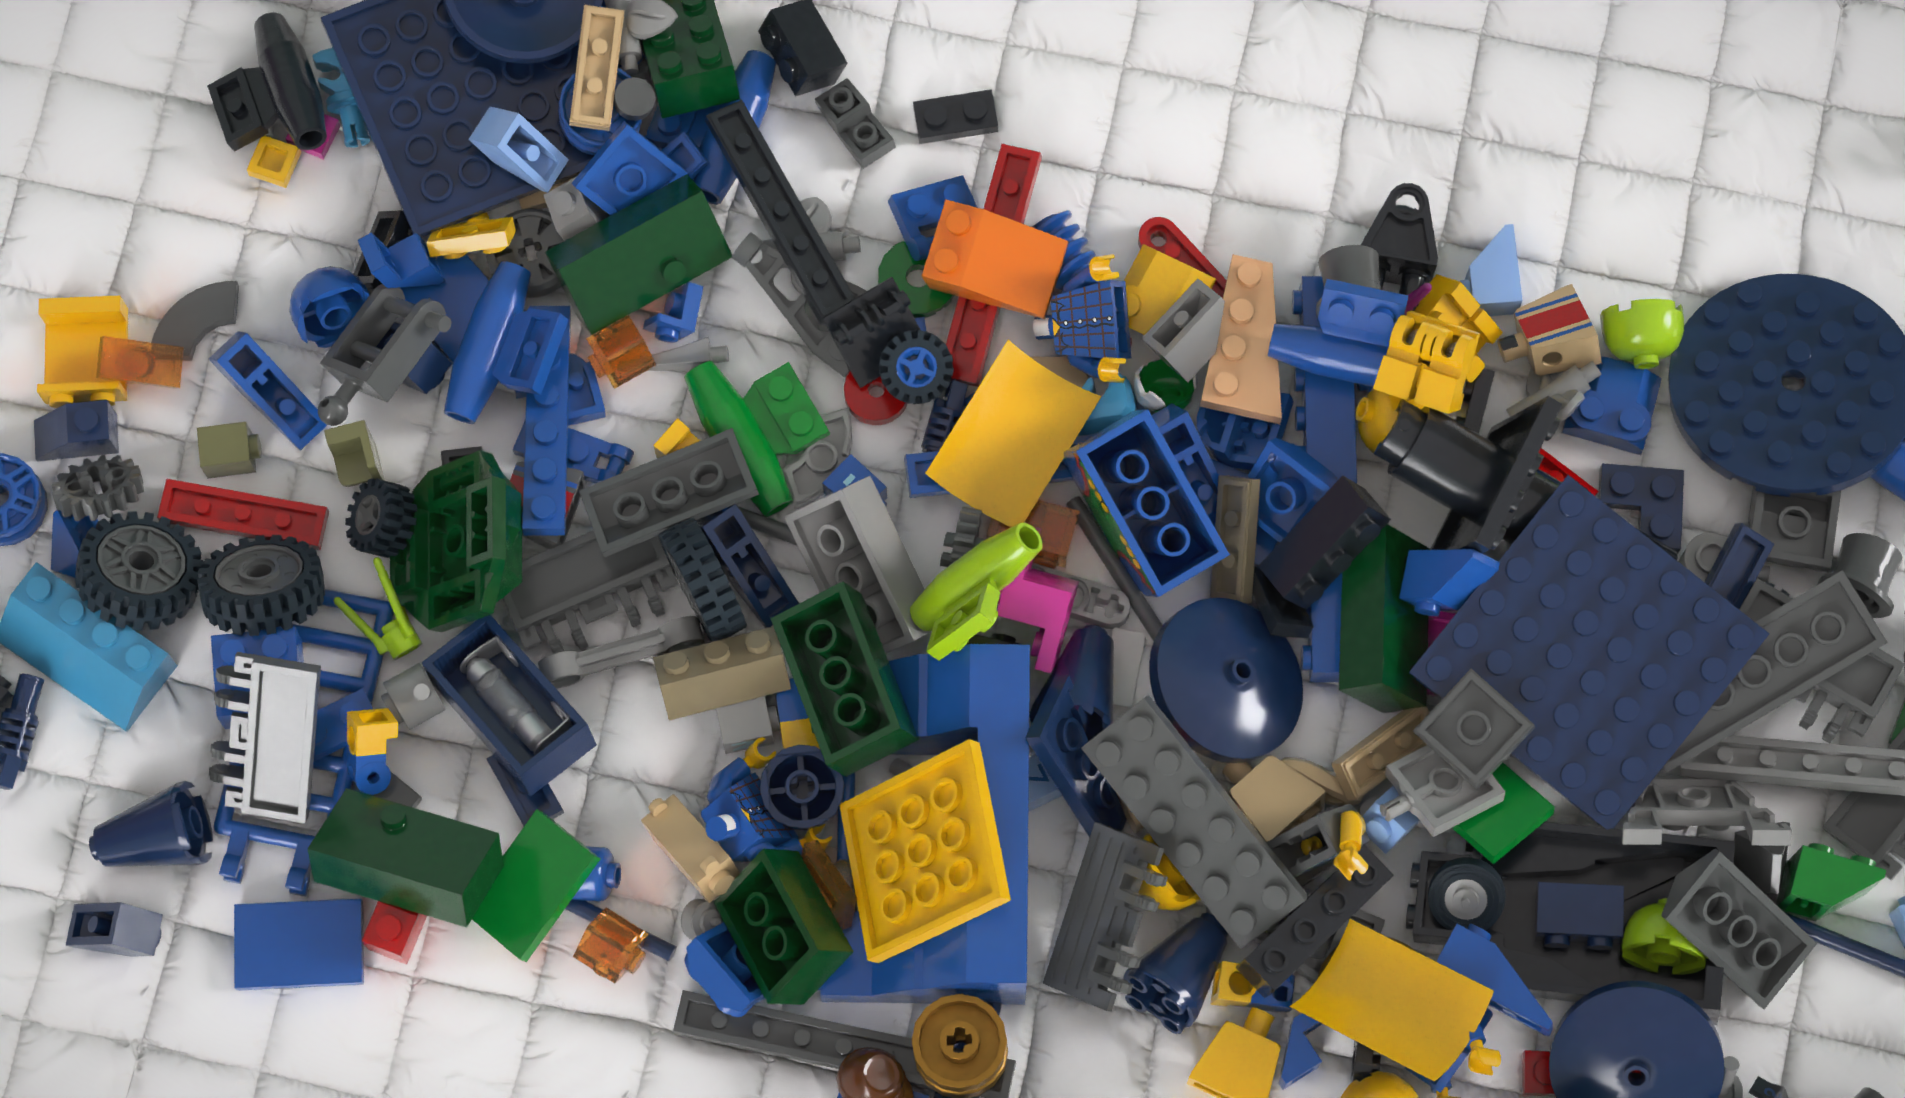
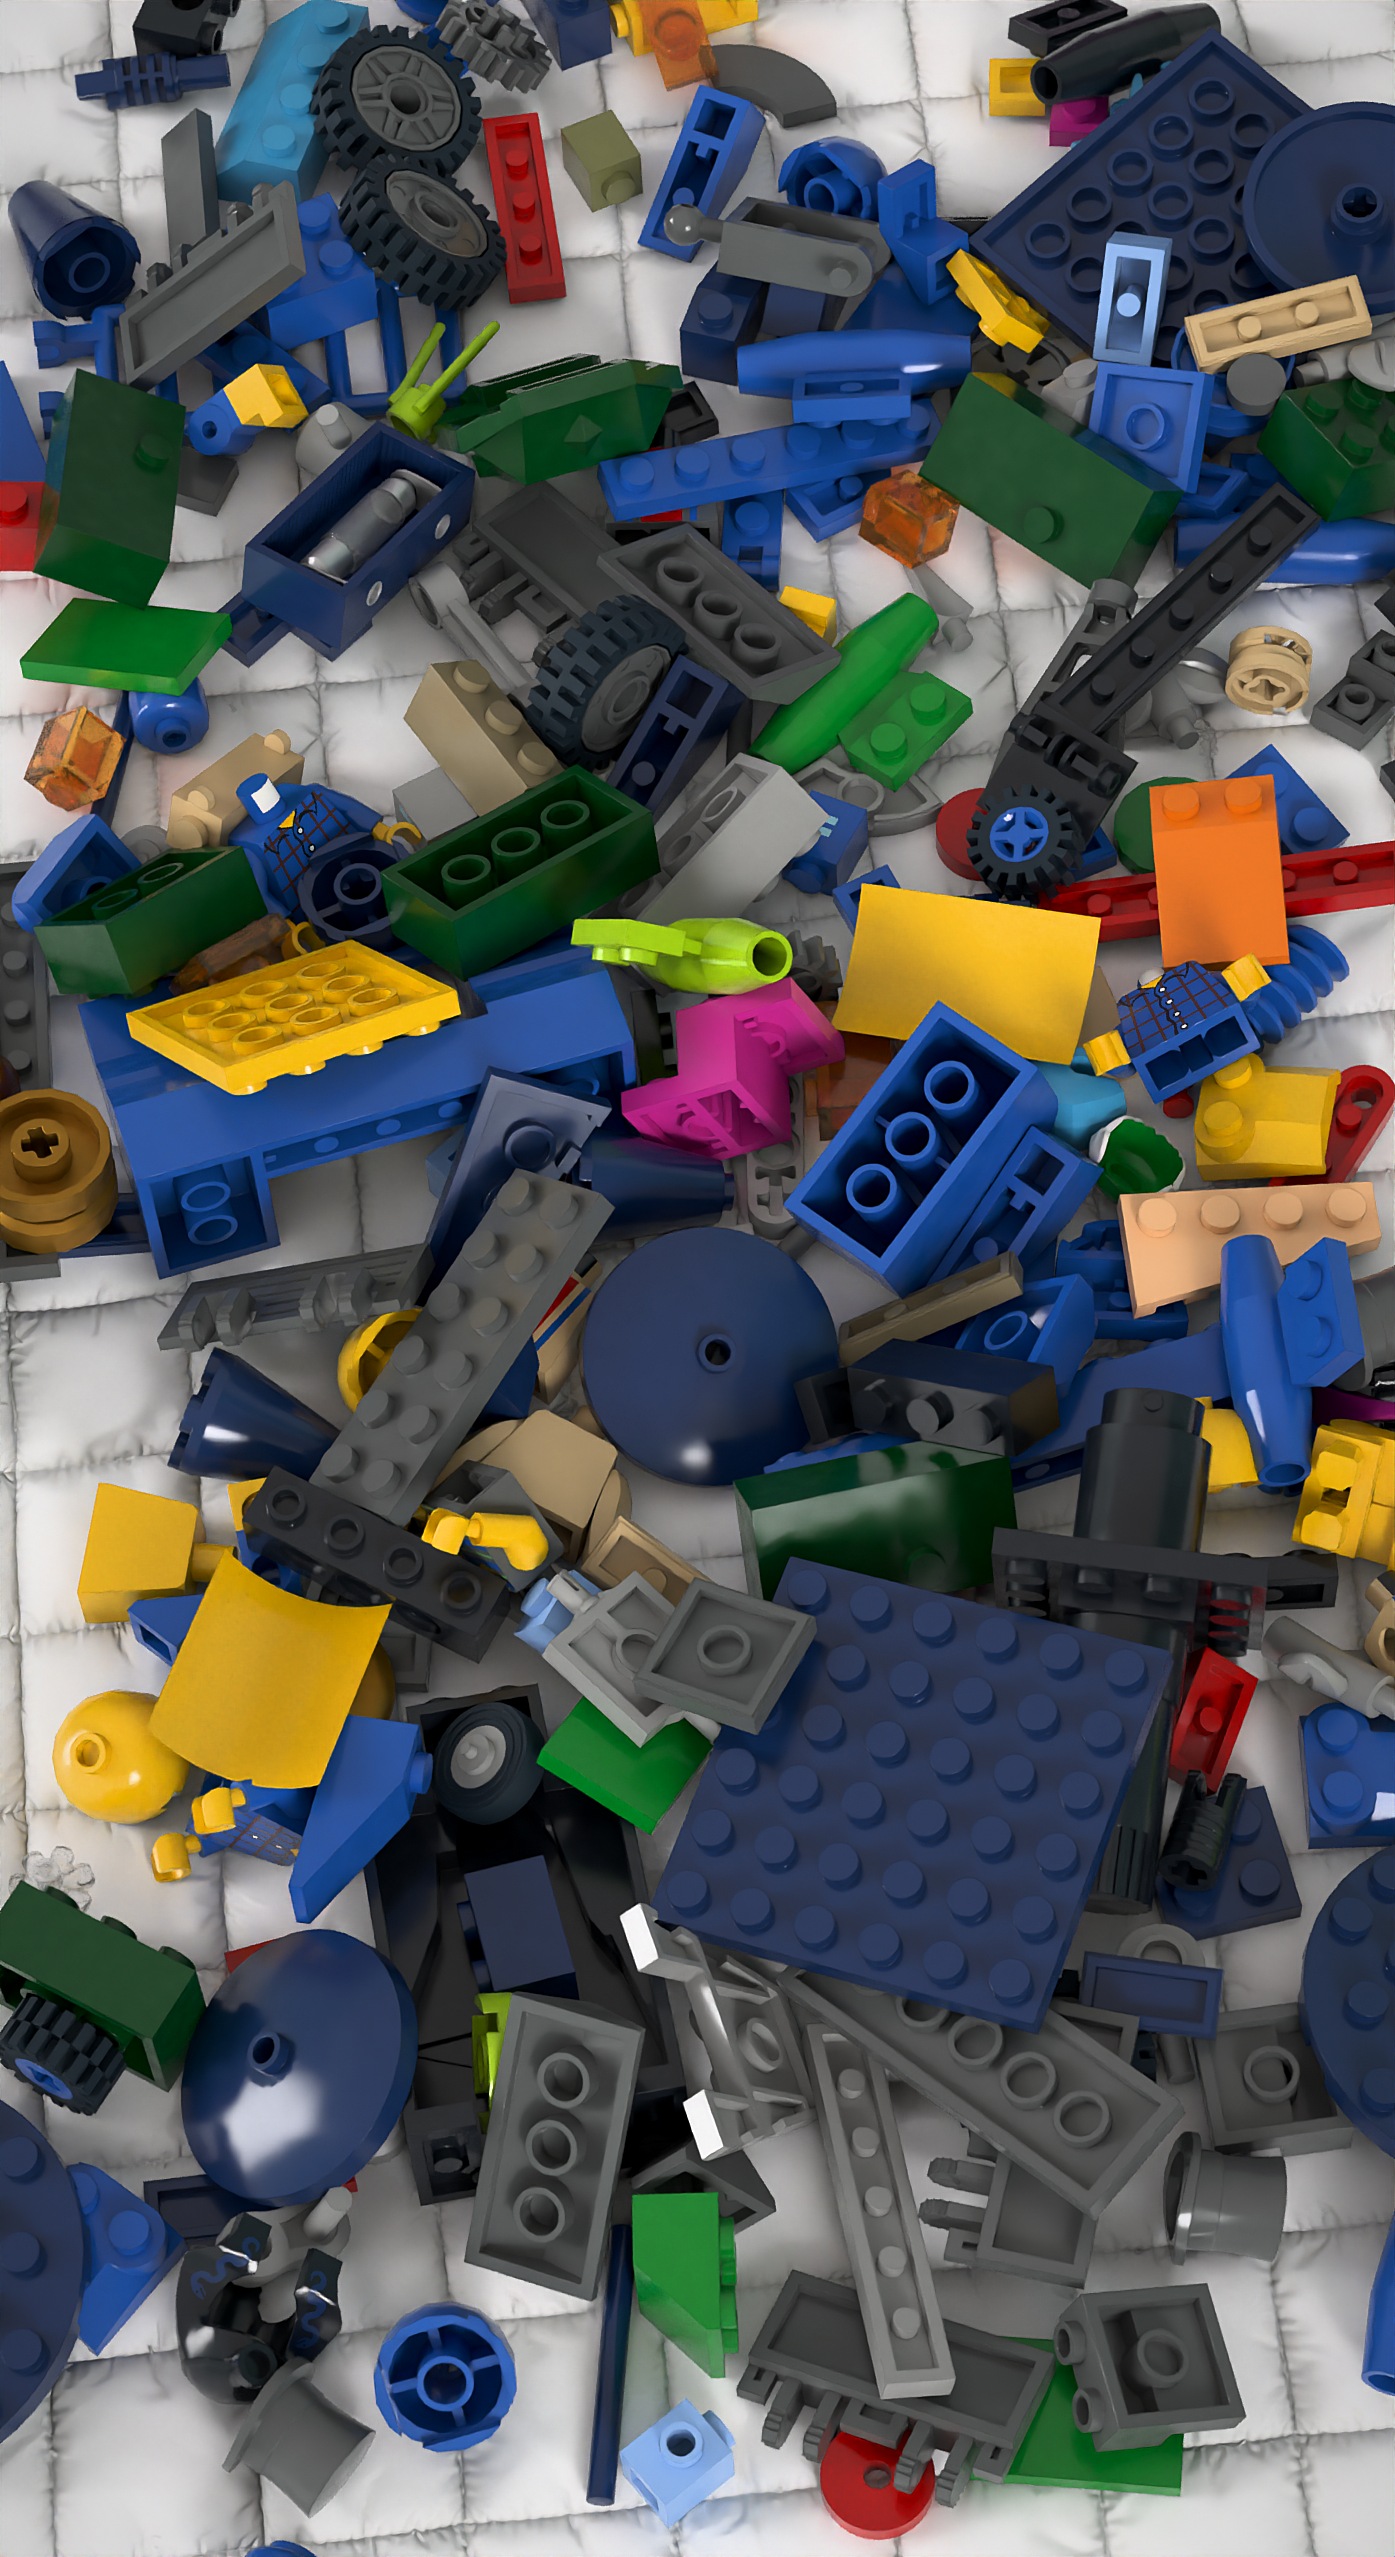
camera: 75 degrees right, 15 degrees down
olive panel [324,420,385,487] -> none
black wheel [345,478,417,558] -> none
blue bracket [643,282,704,343] -> none
light grey slope [1141,279,1225,382] -> none
yellow hips [1373,311,1481,414] -> none
blue slope [1399,549,1500,616] -> none
none -> dark grey tile [161,108,220,266]
none -> blue cylinder [373,2301,517,2452]
none -> dark blue slope [679,260,770,387]
none -> black hinge [1158,1769,1248,1892]
none -> tan wheel [1225,626,1313,715]

